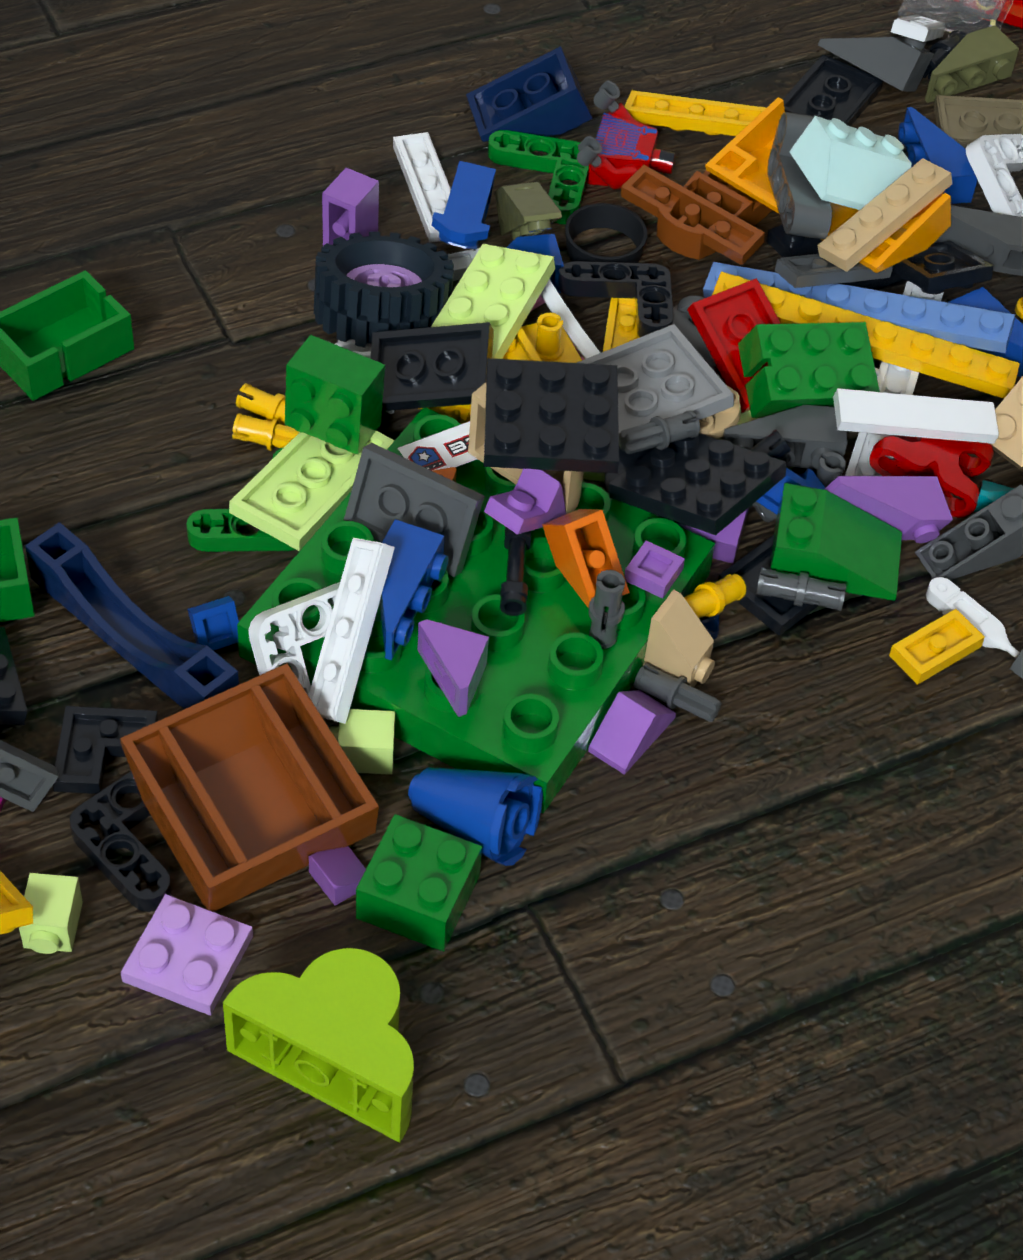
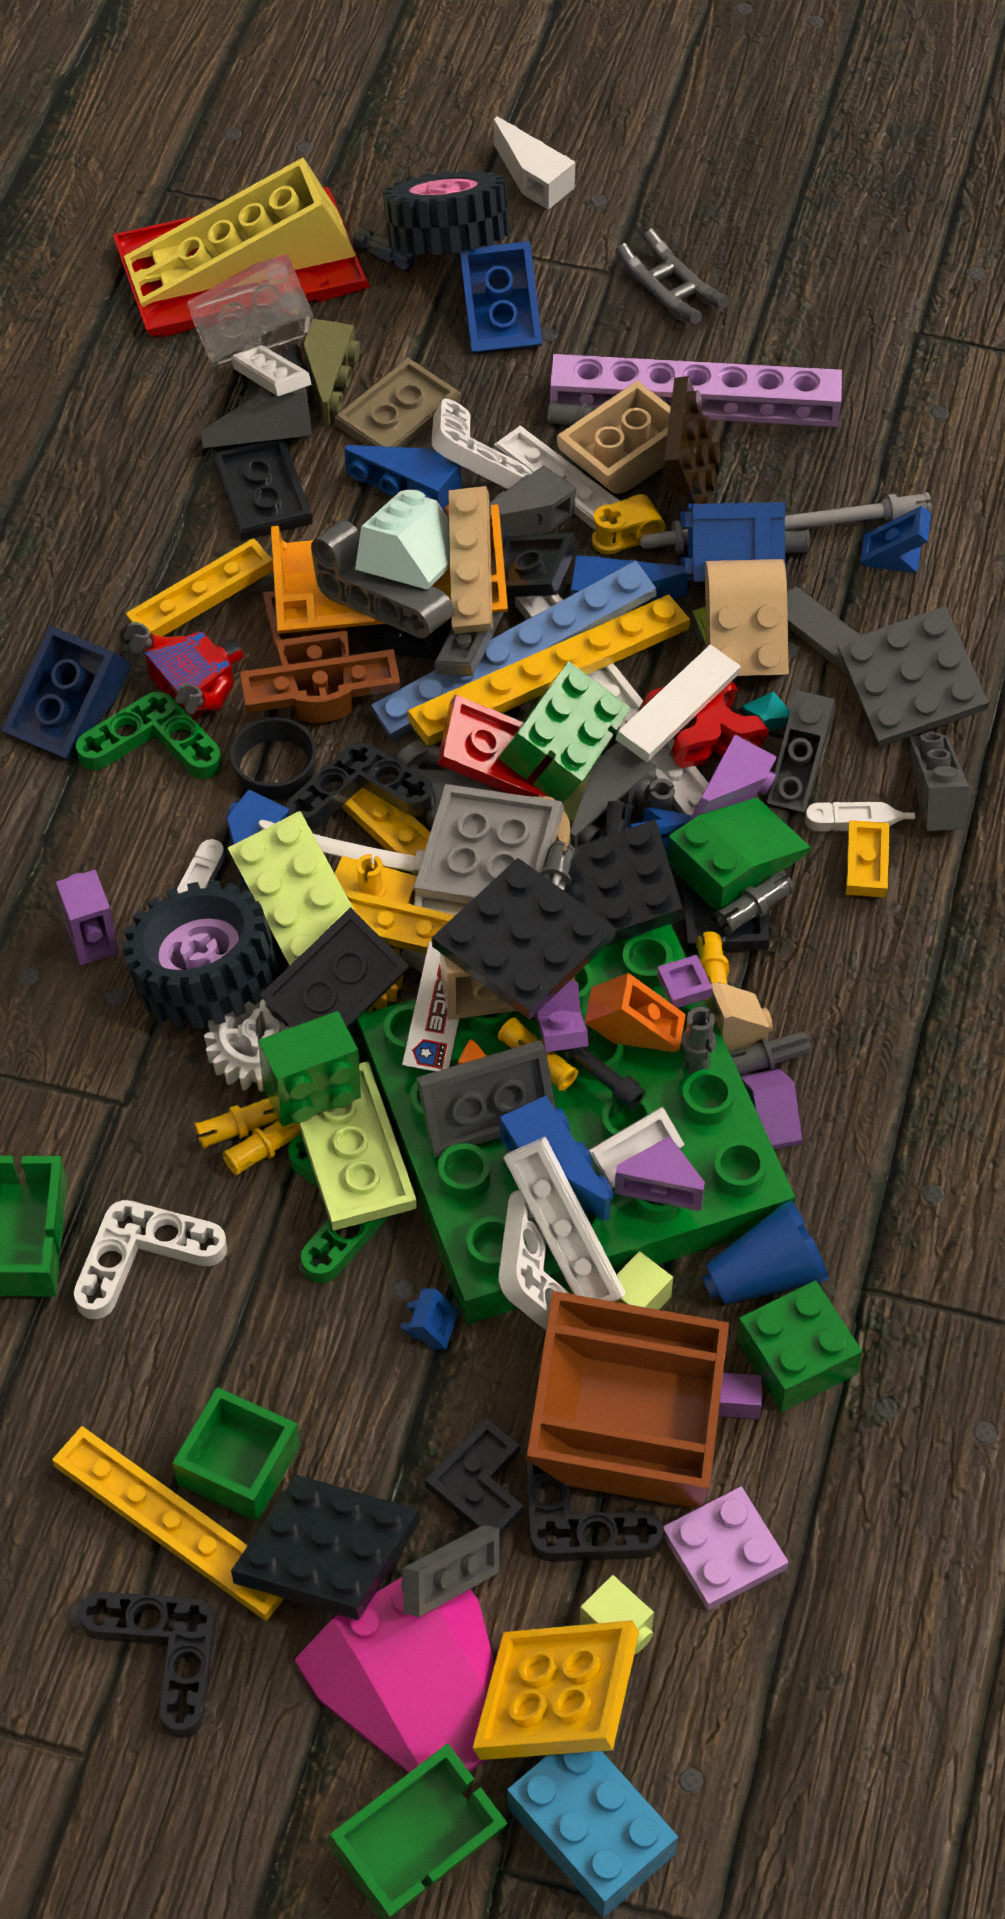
camera: 45 degrees left, 5 degrees up
dark blue arch [25,522,239,709] -> none
lime brick [223,948,414,1143] -> none
white tile [393,132,451,243] -> none
blue piece [431,161,496,249] -> none
olive slope [494,182,562,240] -> none
none -> white beam [74,1200,227,1319]
none -> yellow pin [498,1018,578,1091]
none -> white tile [588,1107,684,1188]

